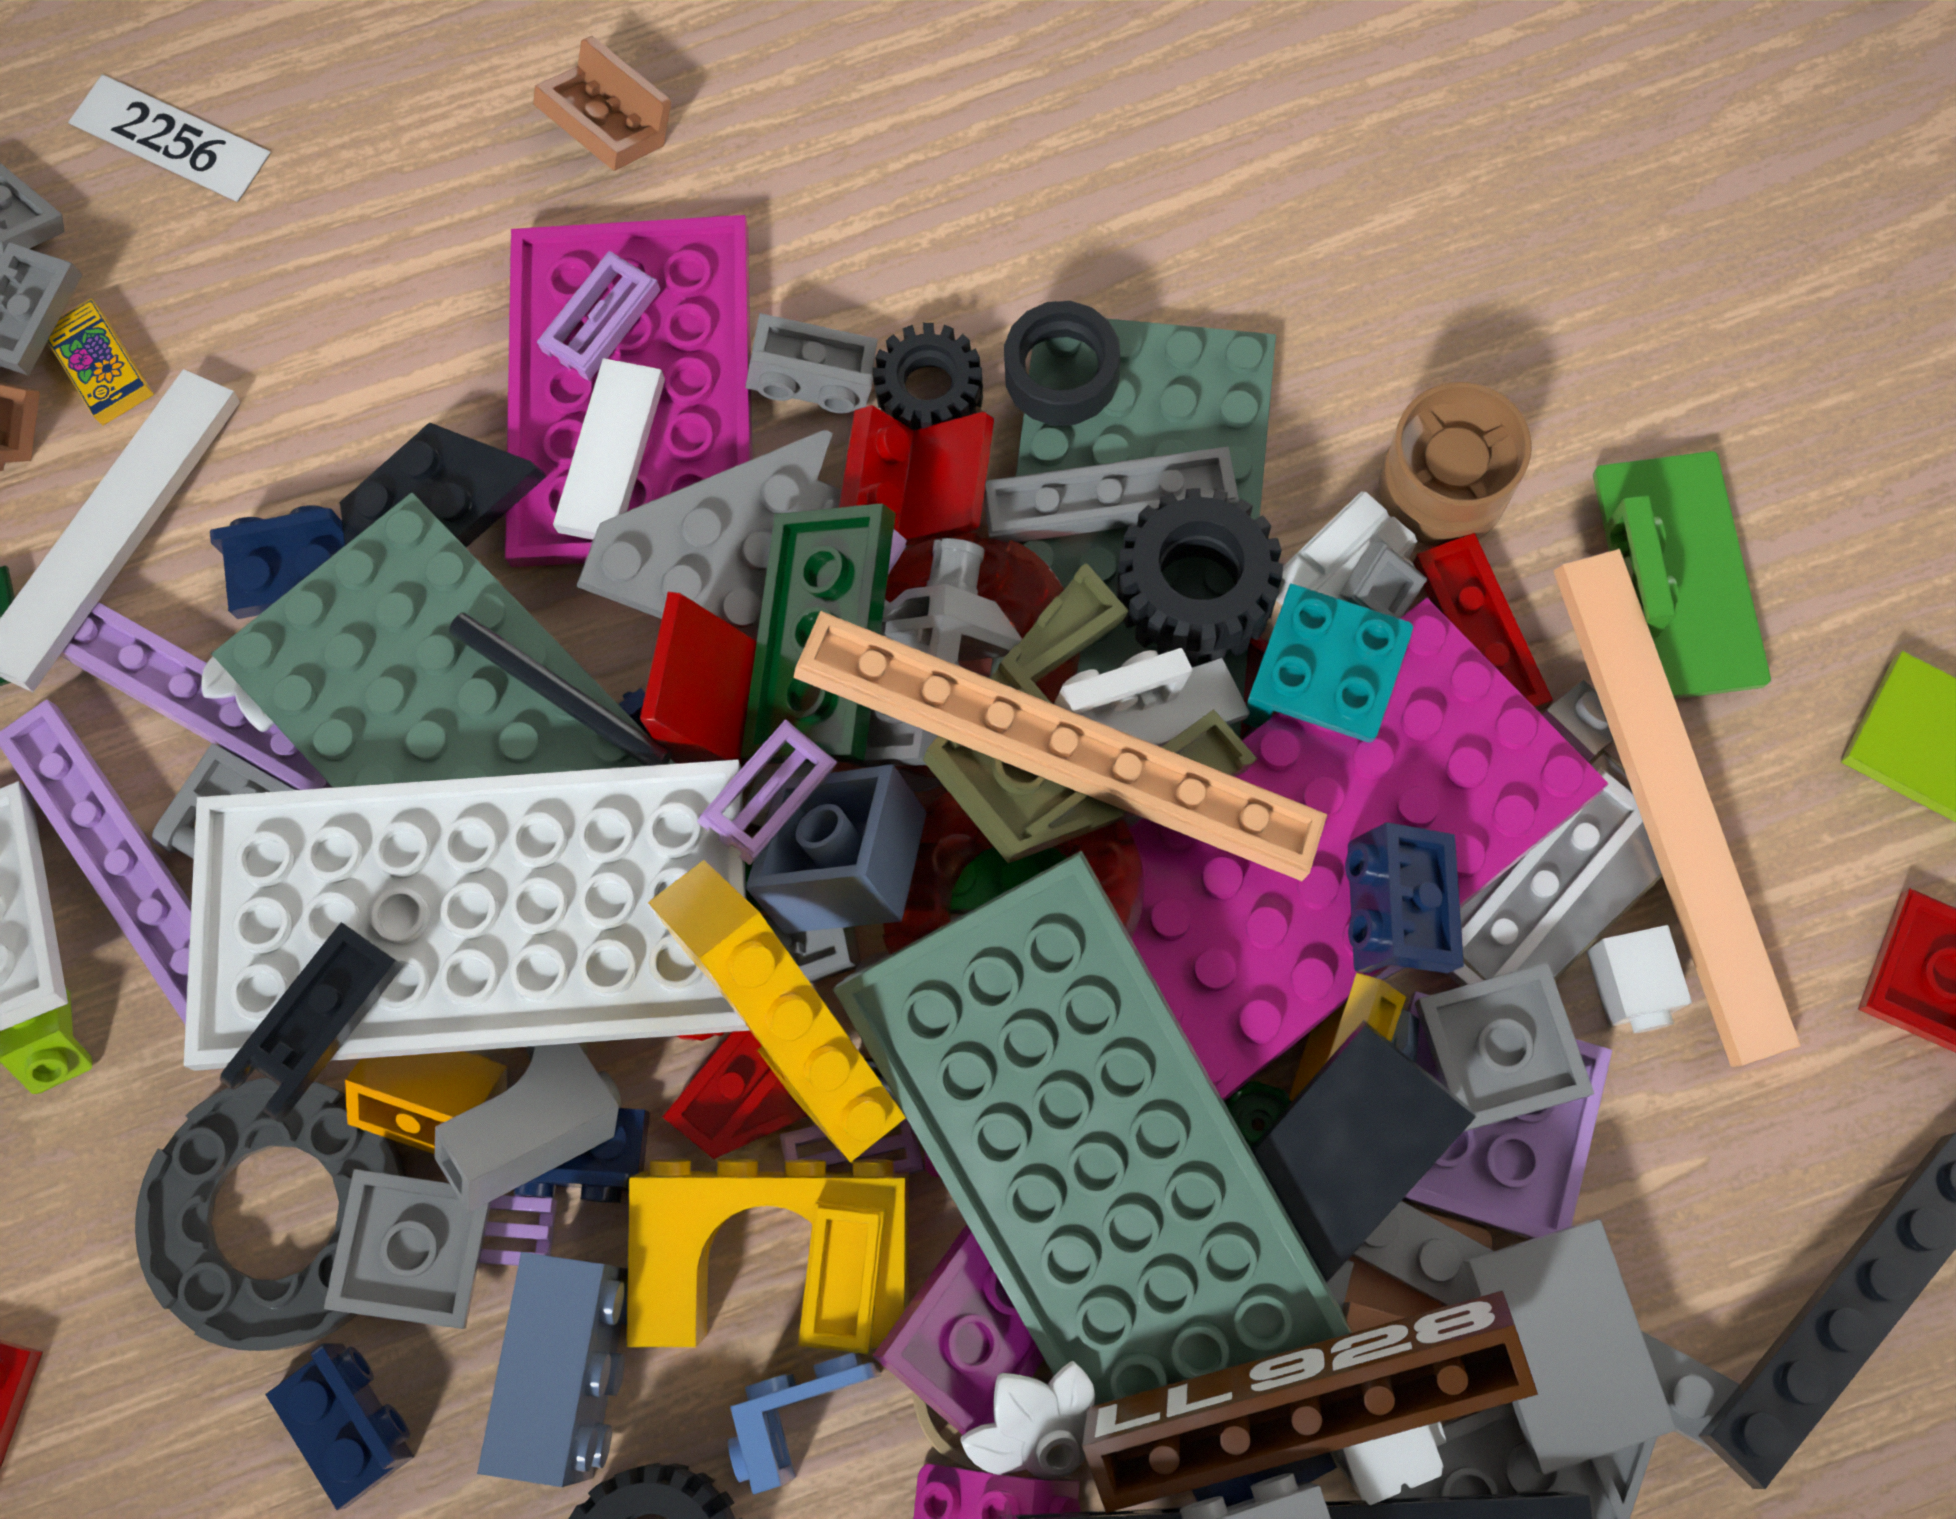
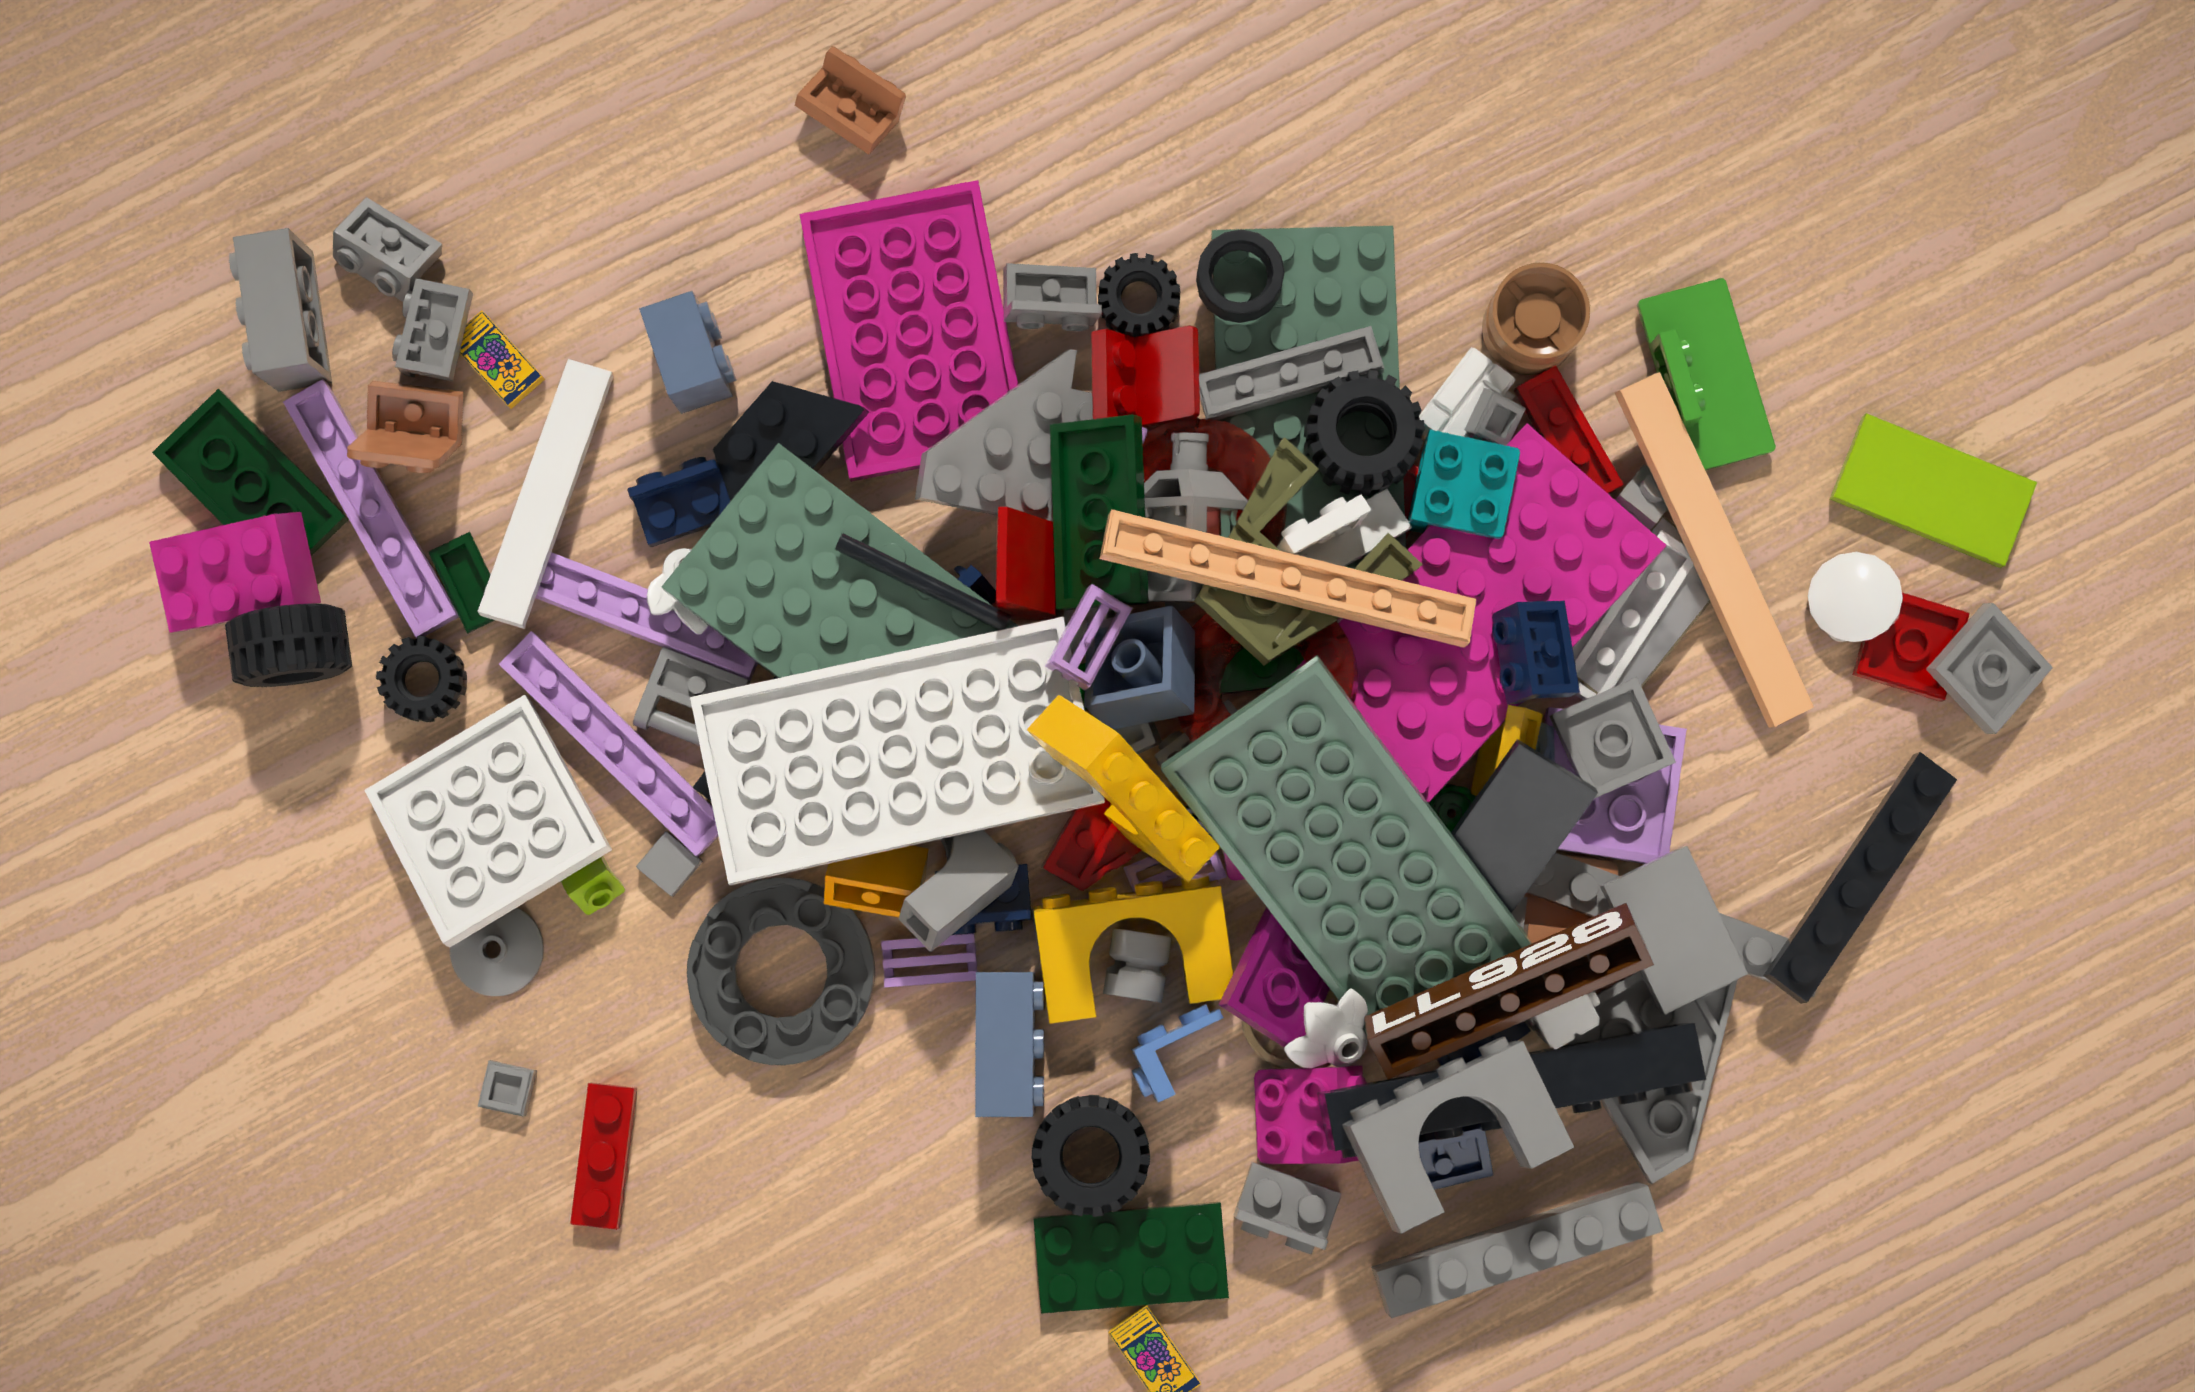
camera: 15 degrees left, 10 degrees up
white sticker [68,74,271,202] -> none
black hinge [220,922,403,1122] -> none
dark blue bracket [265,1343,414,1510] -> none
light grey plate [324,1169,491,1329] -> none
lavender tile [537,251,661,381] -> none
white tile [553,358,665,540] -> none
yellow tile [798,1201,886,1354] -> none
white brick [1587,925,1692,1033] -> none
none -> light grey tile [636,831,703,897]
none -> sand blue brick [639,291,736,414]
none -> light grey wheel [1103,929,1172,1003]
none -> white dish [1808,552,1903,642]

